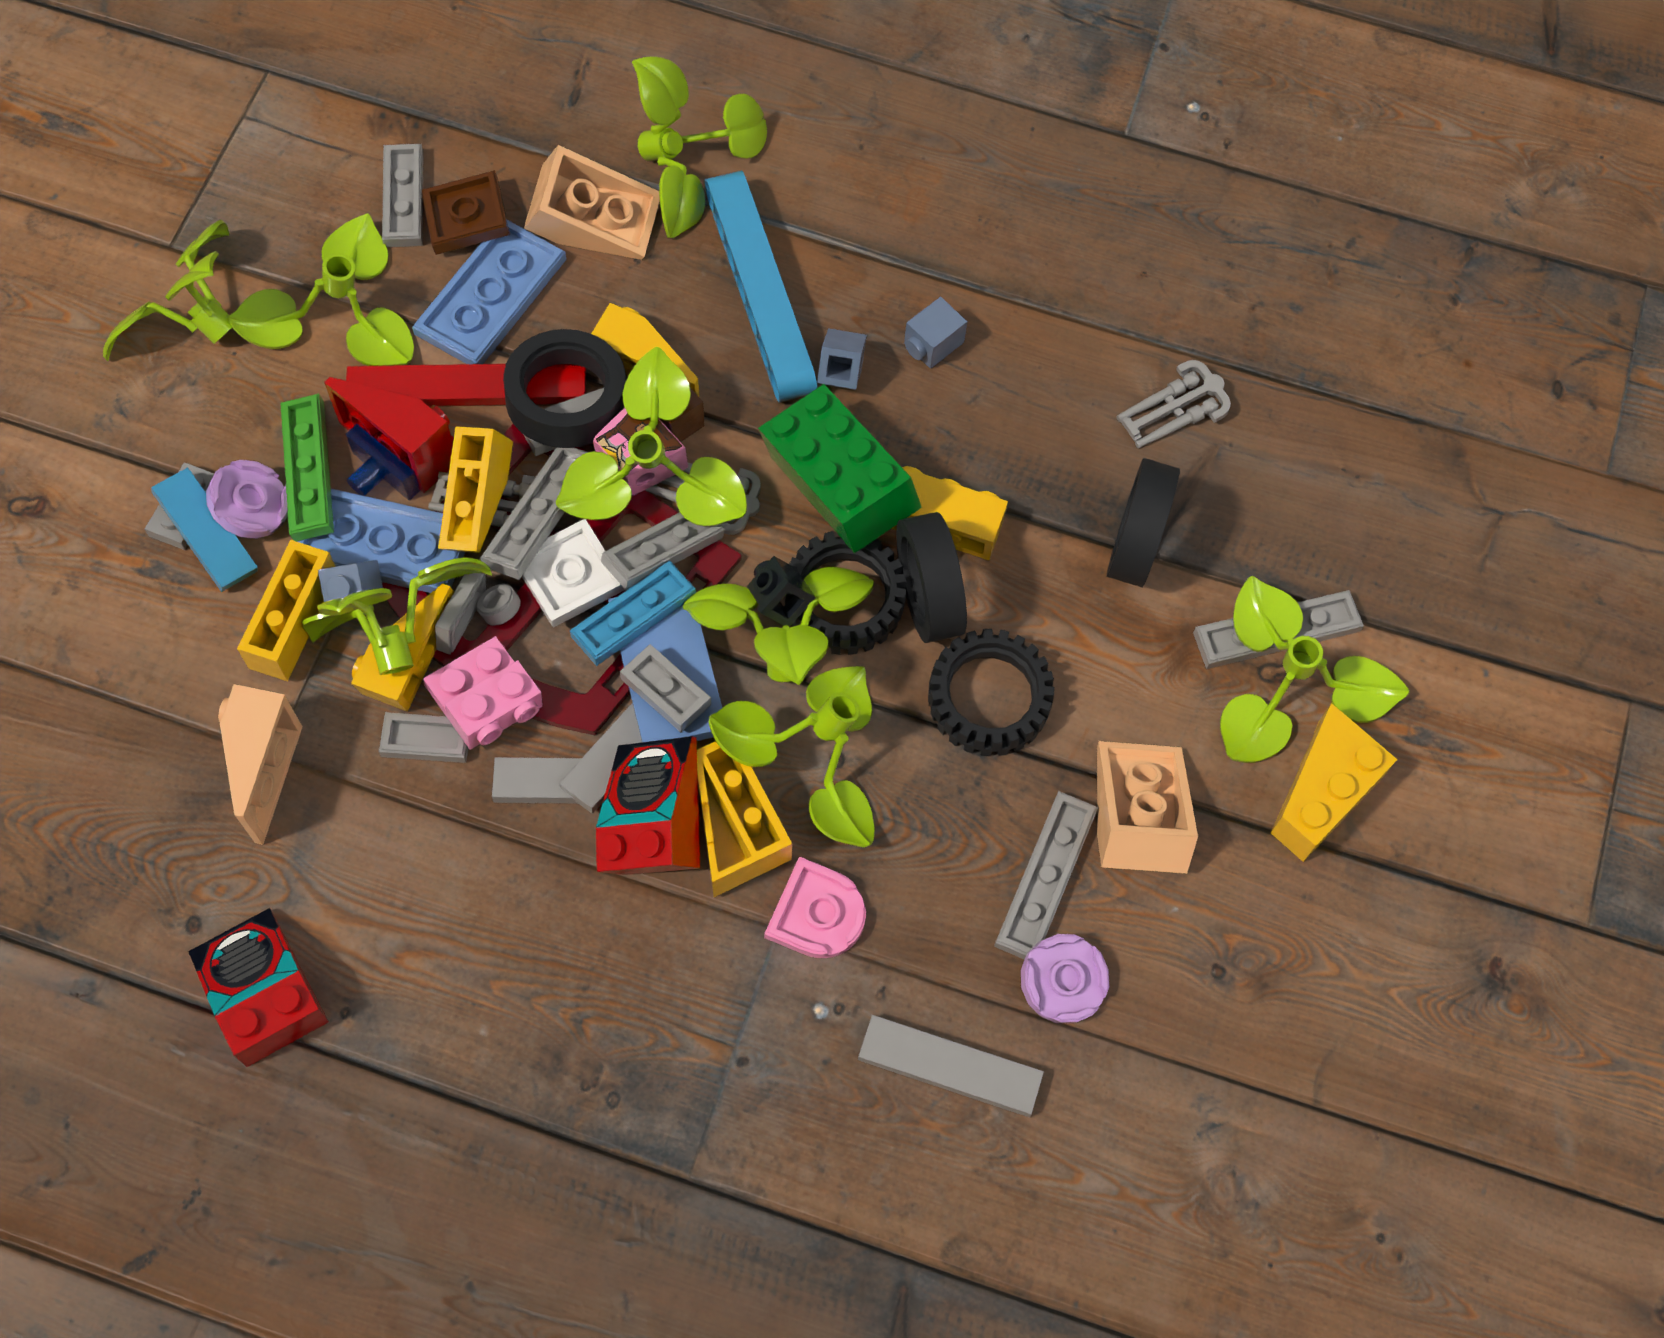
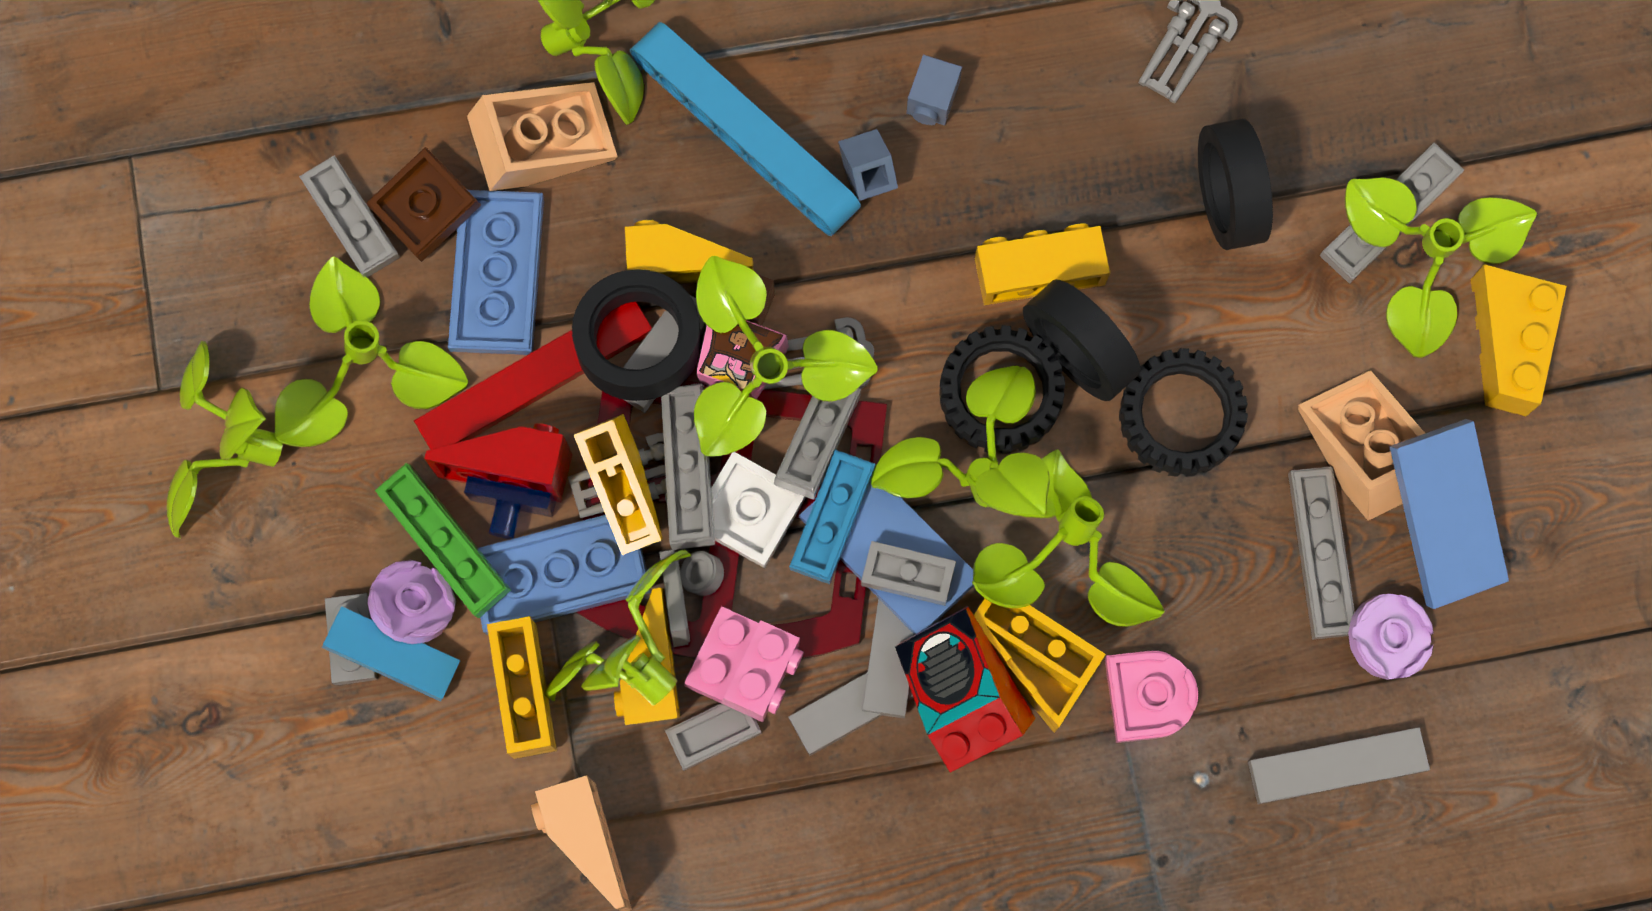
camera: 25 degrees left, 10 degrees up
sand blue brick [318,560,383,602] -> none
black brick [747,556,816,627] -> none
green brick [758,384,922,554] -> none
none -> medium blue tile [1389,419,1509,609]

